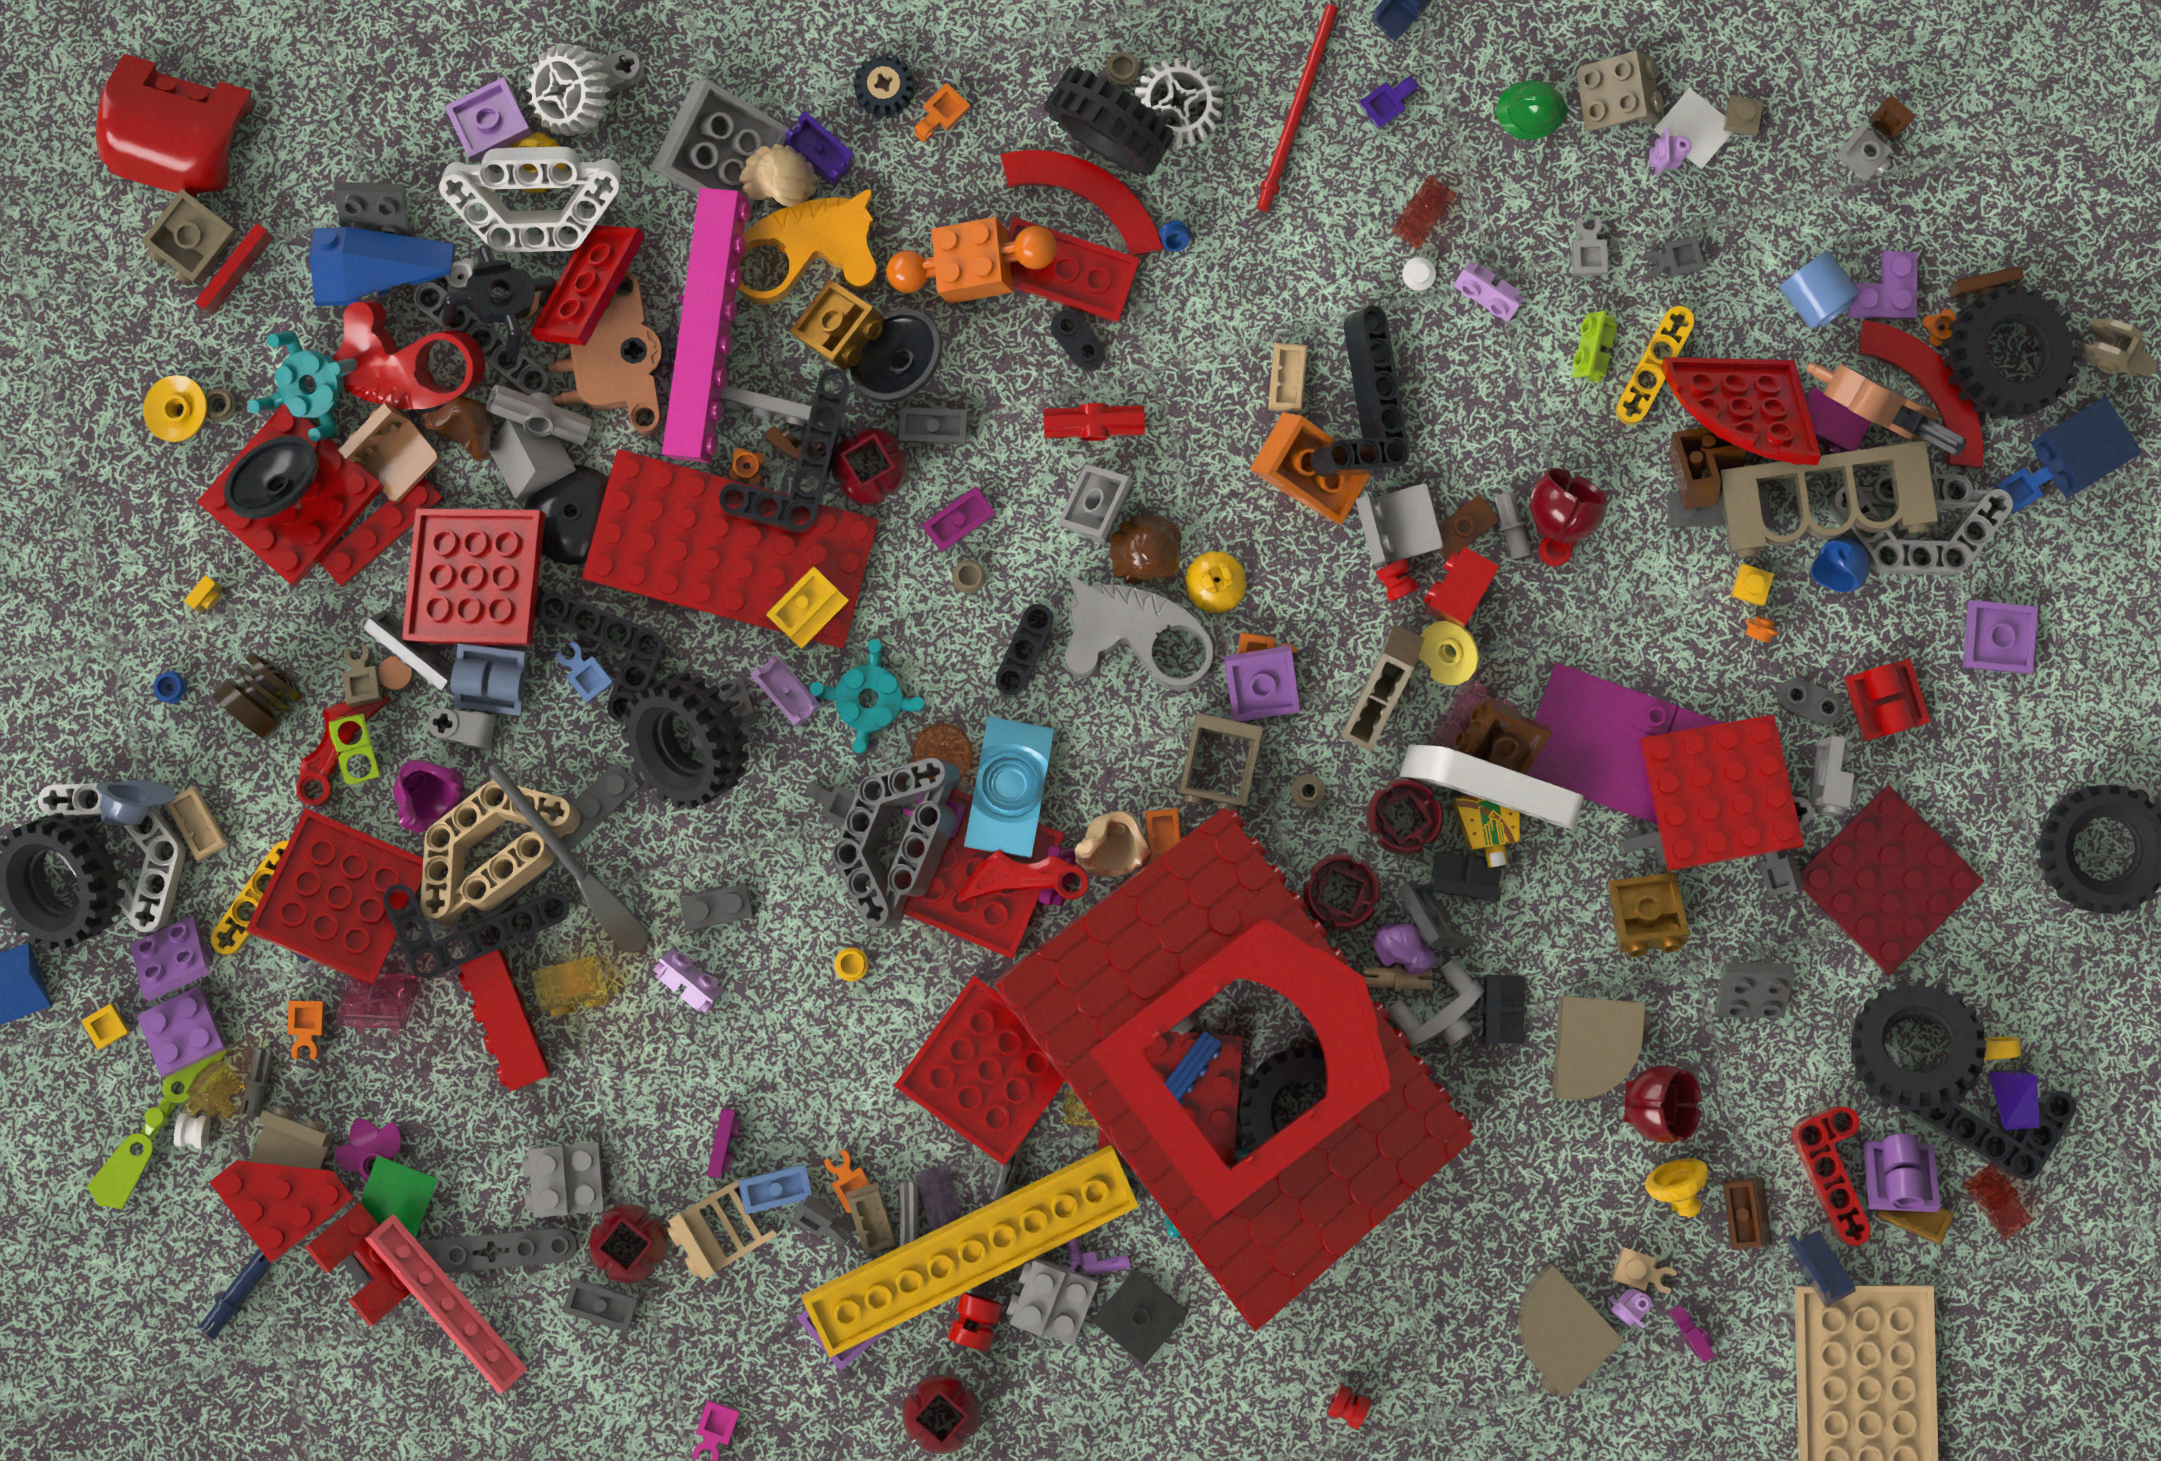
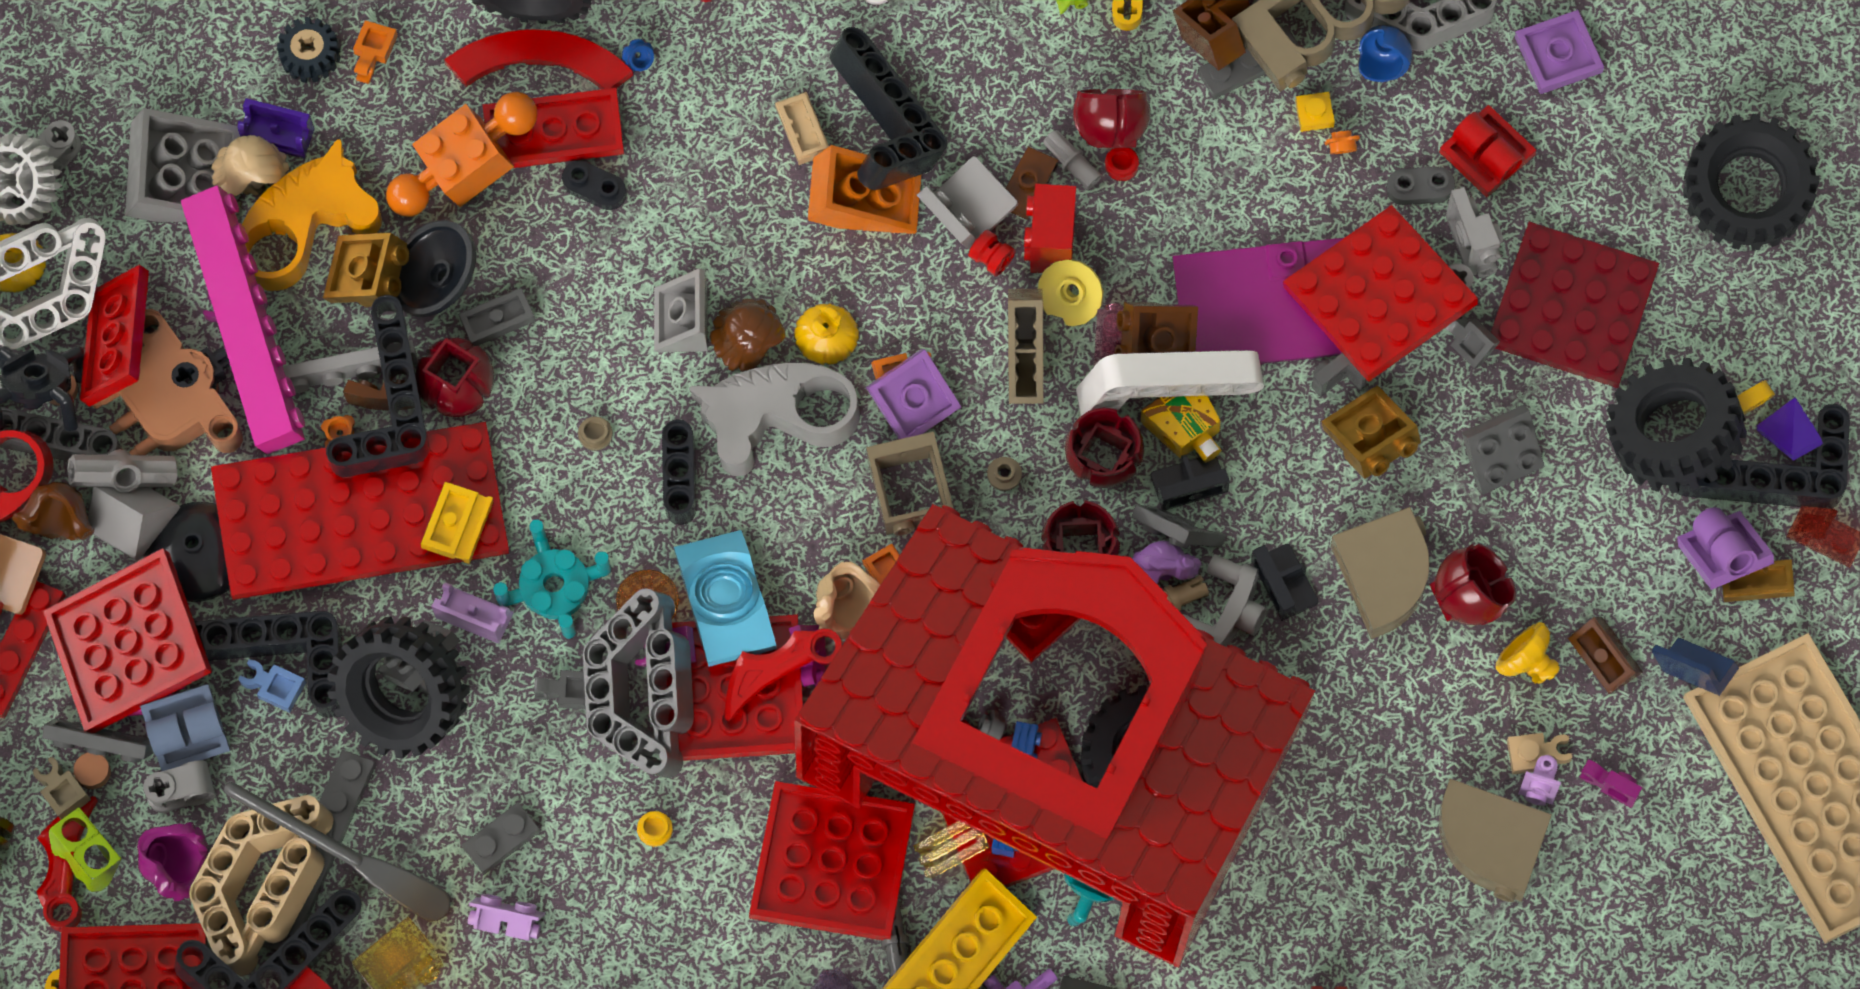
camera: 20 degrees left, 15 degrees down
magenta plate [922,486,996,554] -> none
red piece [1043,403,1145,441] -> none
red beam [1791,1106,1871,1246] -> none

